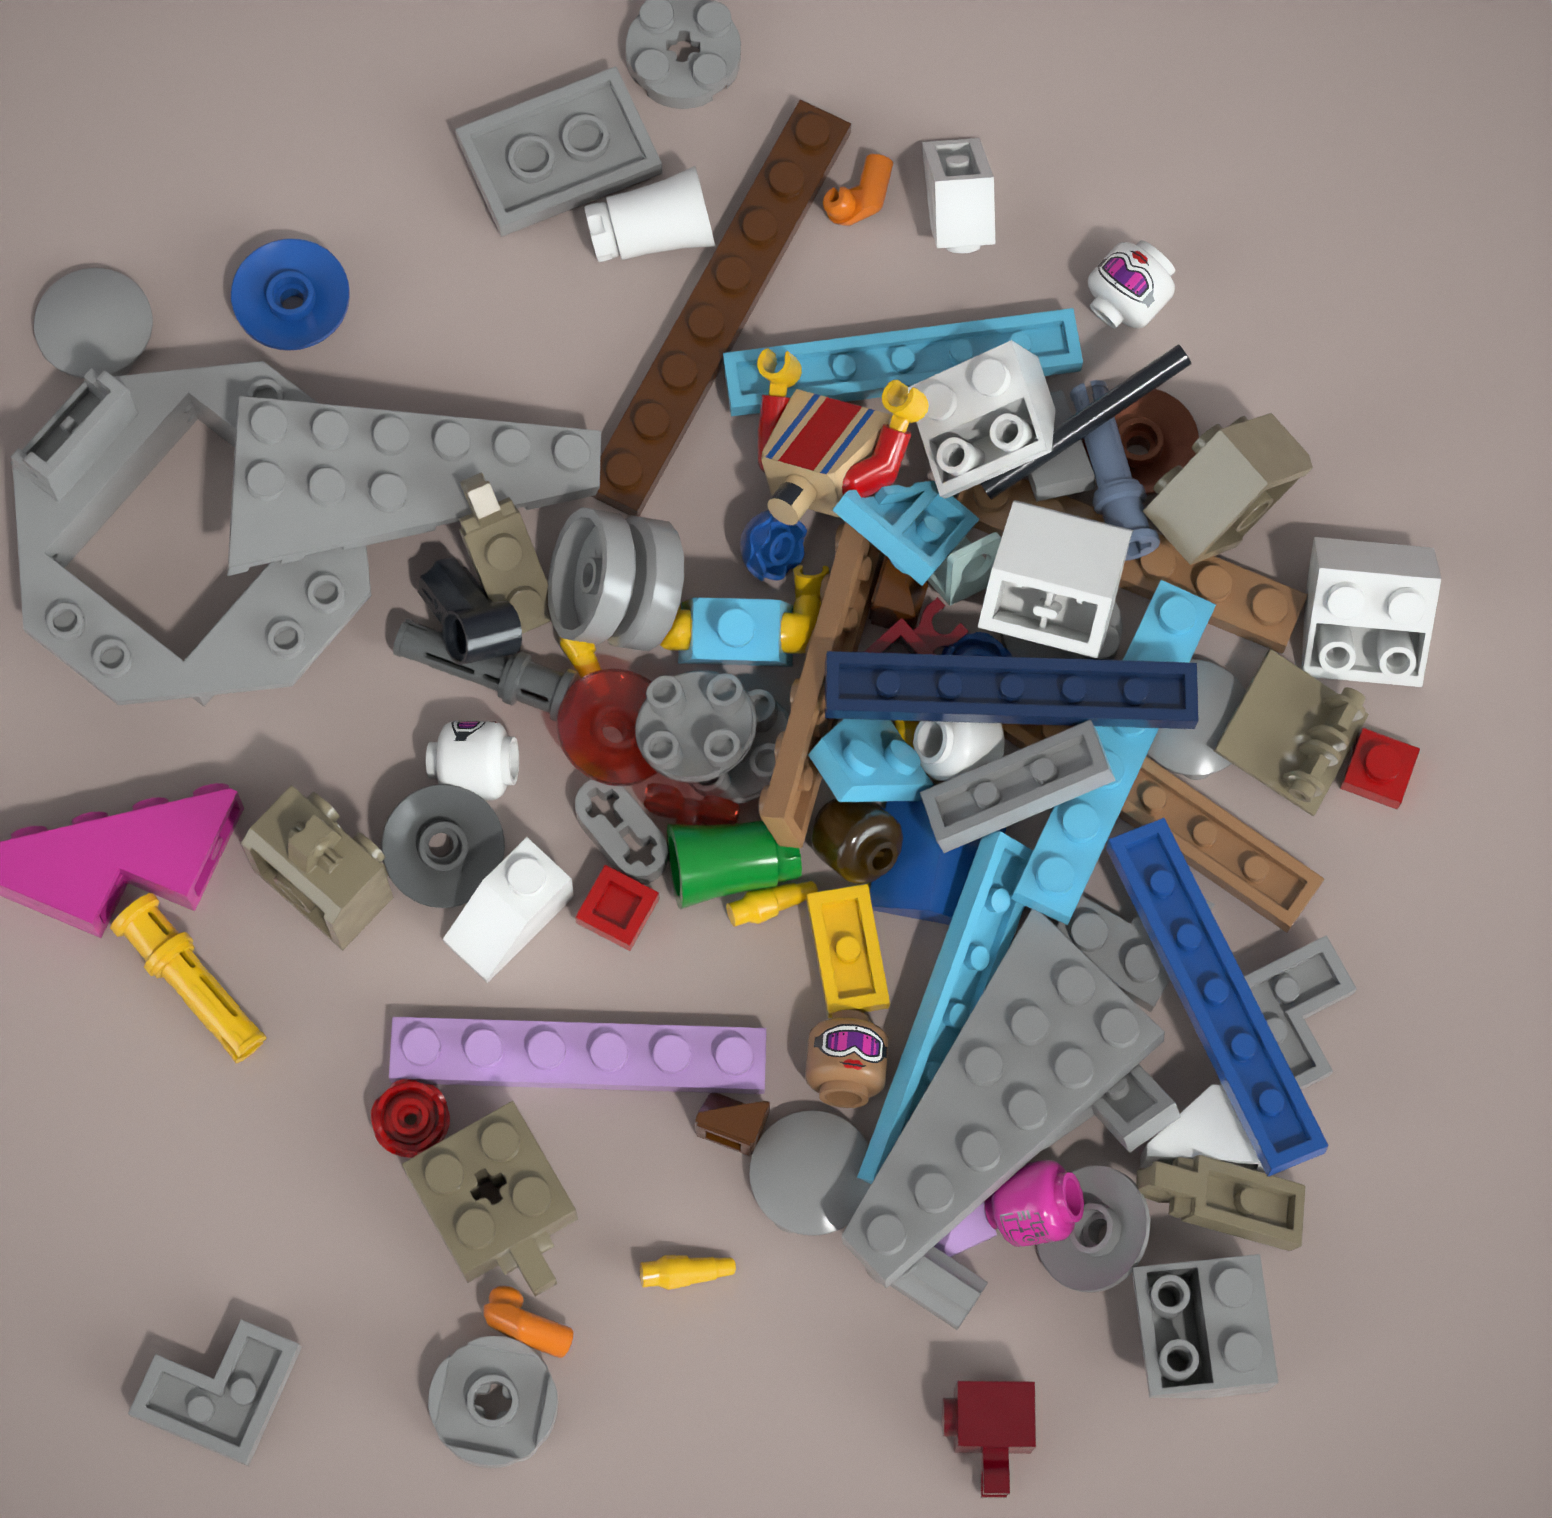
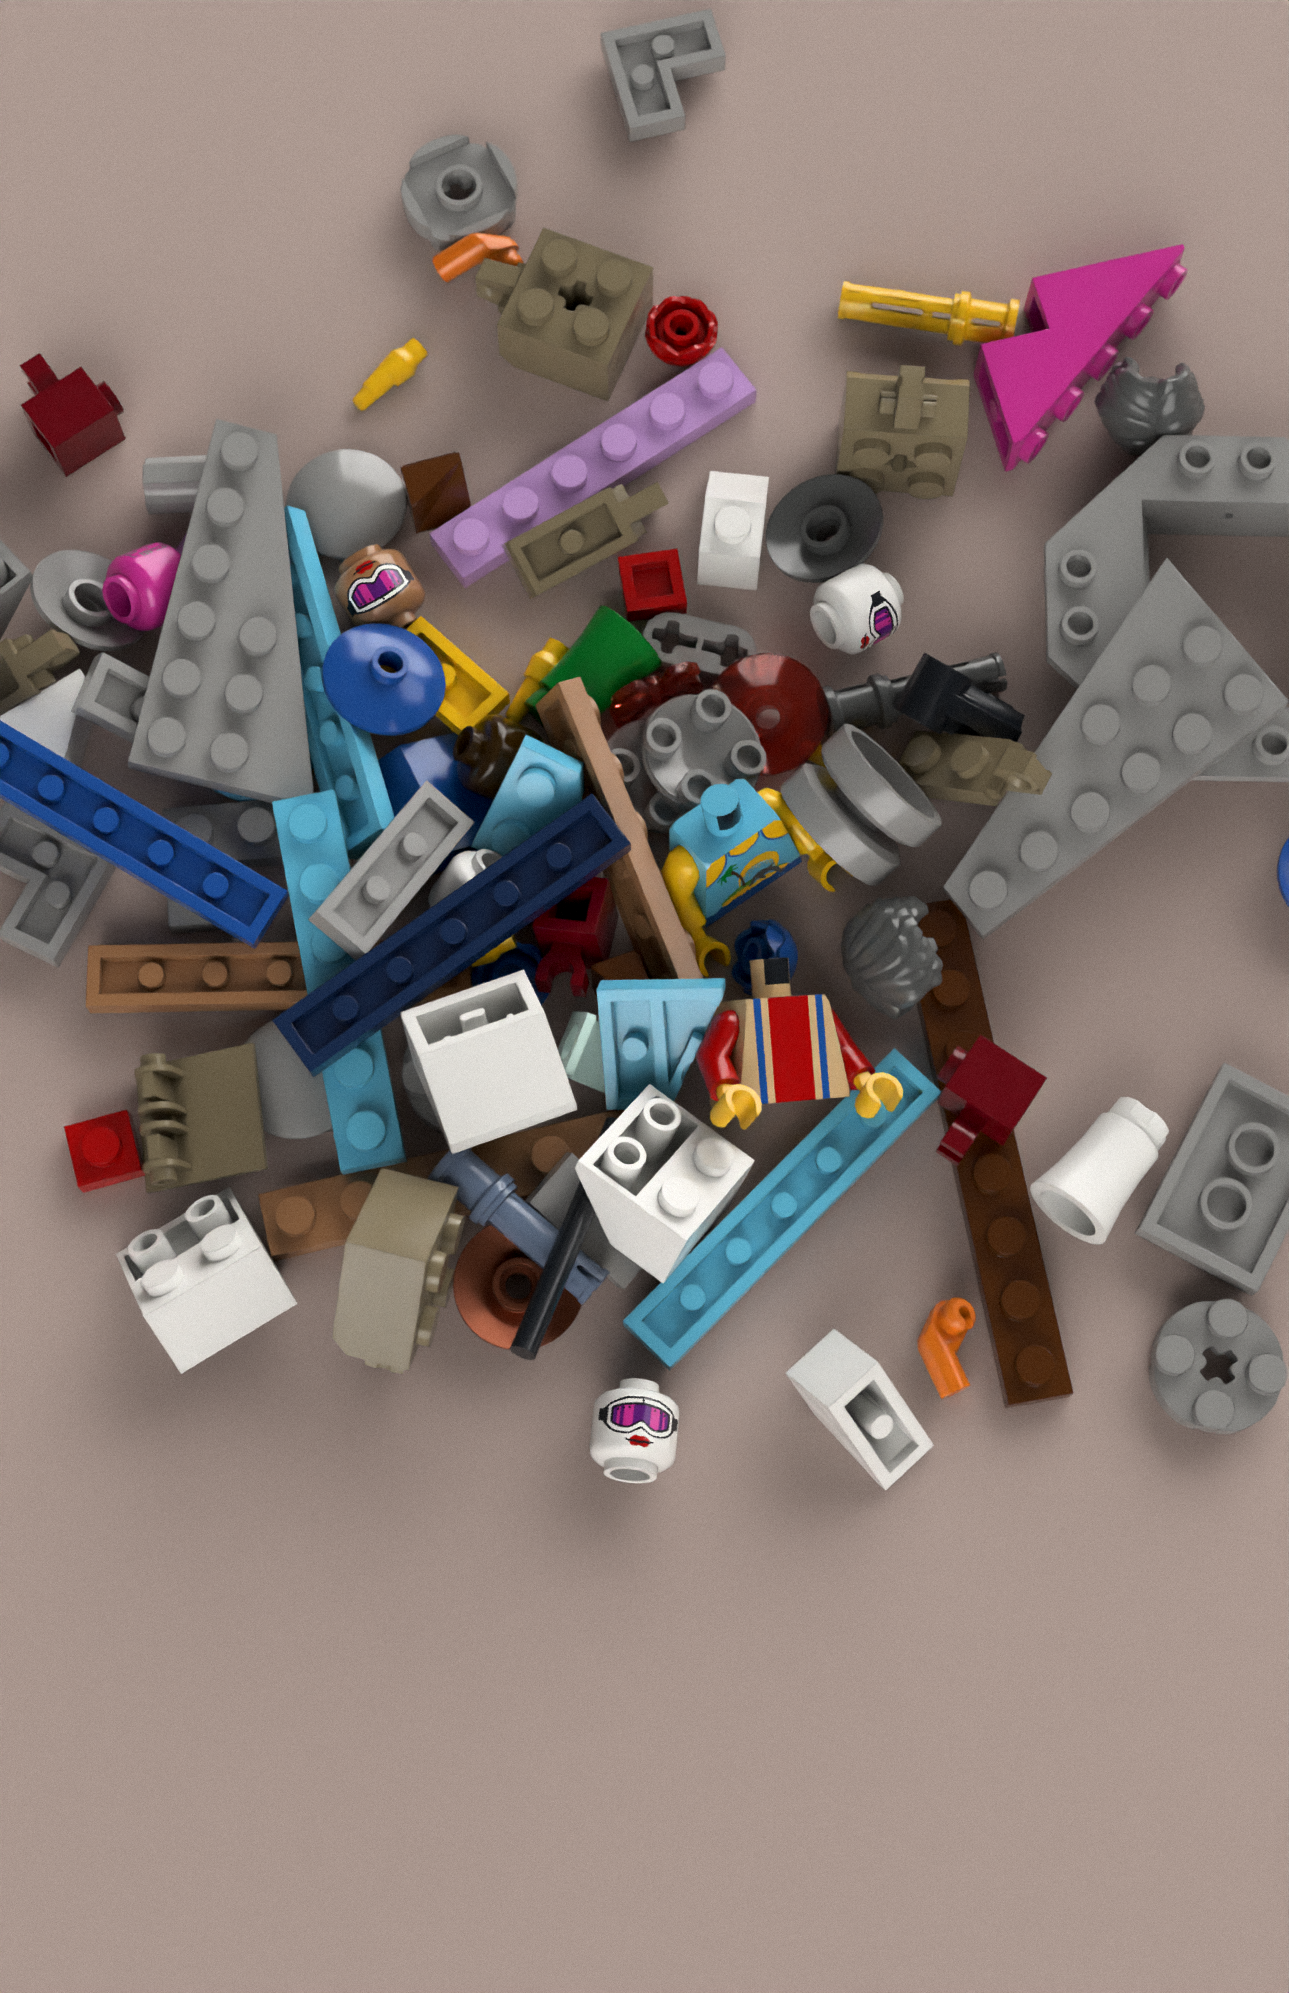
camera: 145 degrees right, 0 degrees up
none -> blue dish [322,623,445,736]
none -> dark tan hinge [501,482,669,599]
none -> dark grey hair [841,896,943,1020]
none -> dark red brick [936,1034,1047,1166]
none -> dark grey hair [1094,357,1205,456]

